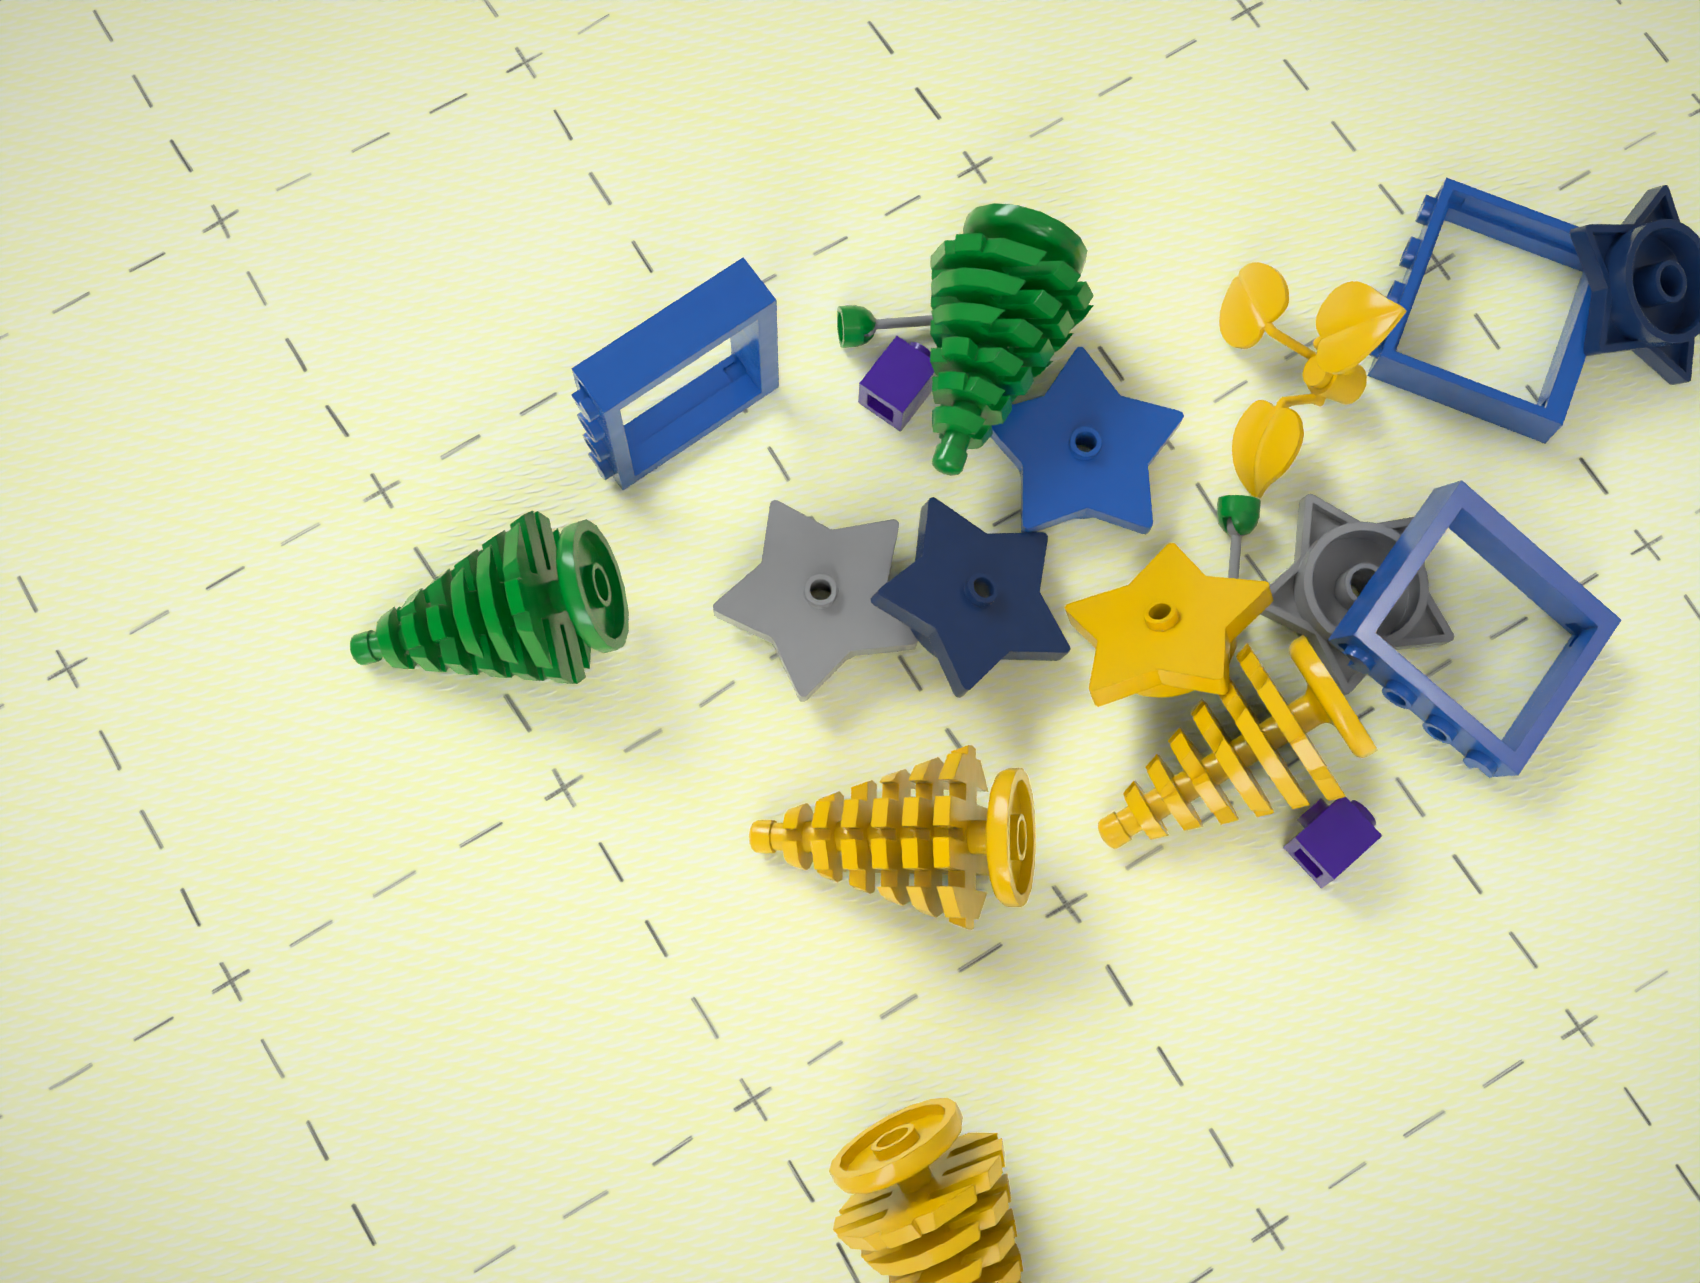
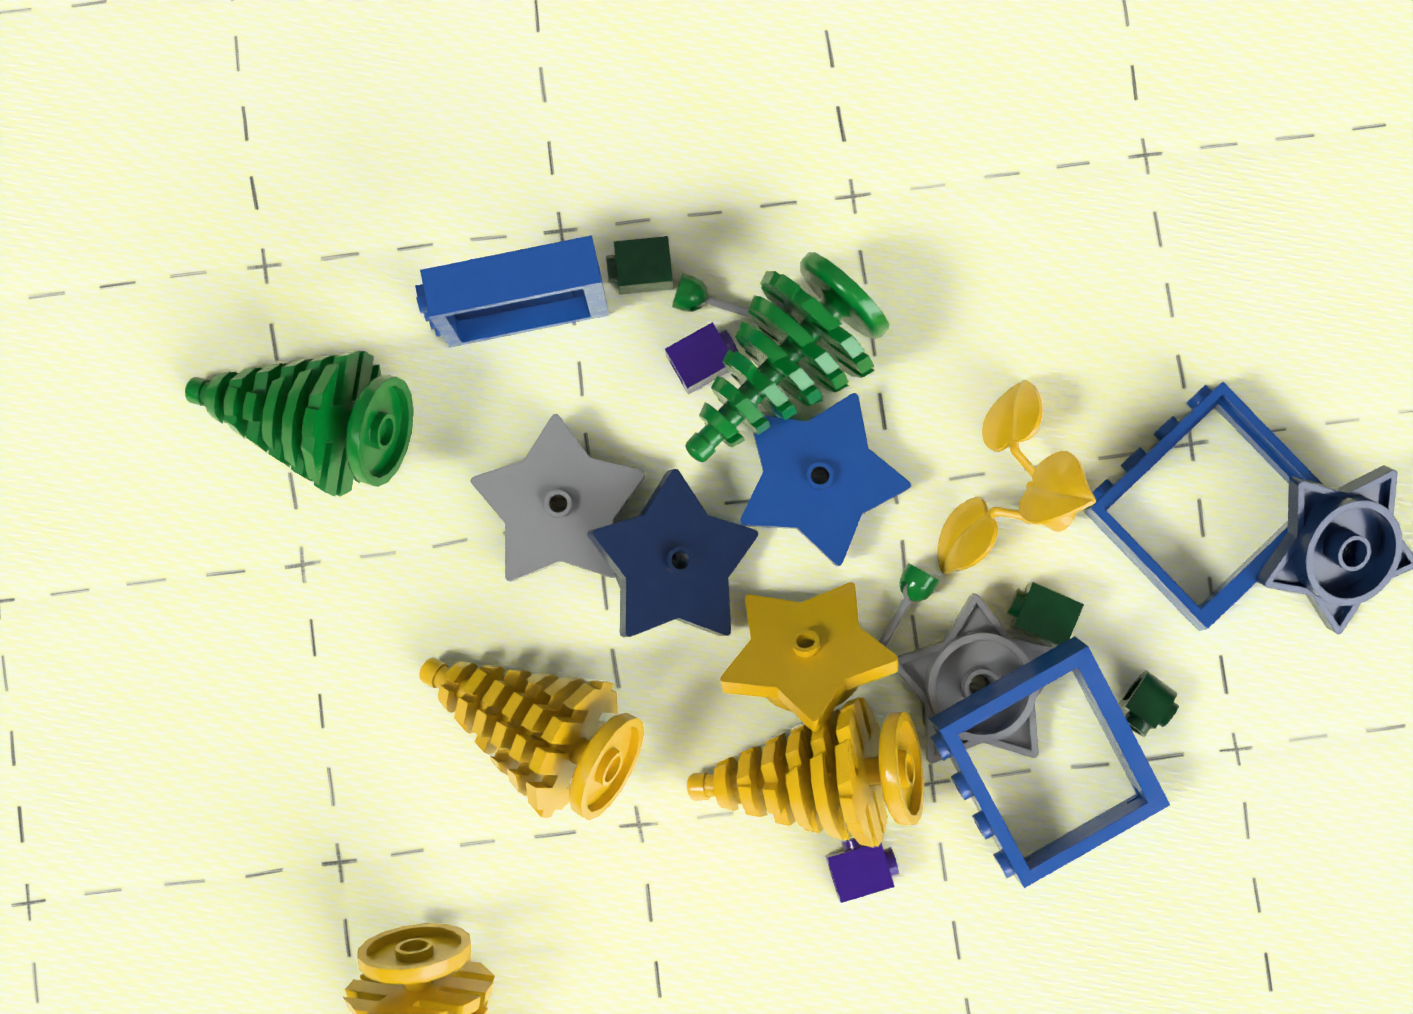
camera: 30 degrees right, 10 degrees up
none -> dark green brick [606,236,673,295]
none -> dark green brick [1007,582,1084,647]
none -> dark green plate [1118,670,1179,737]

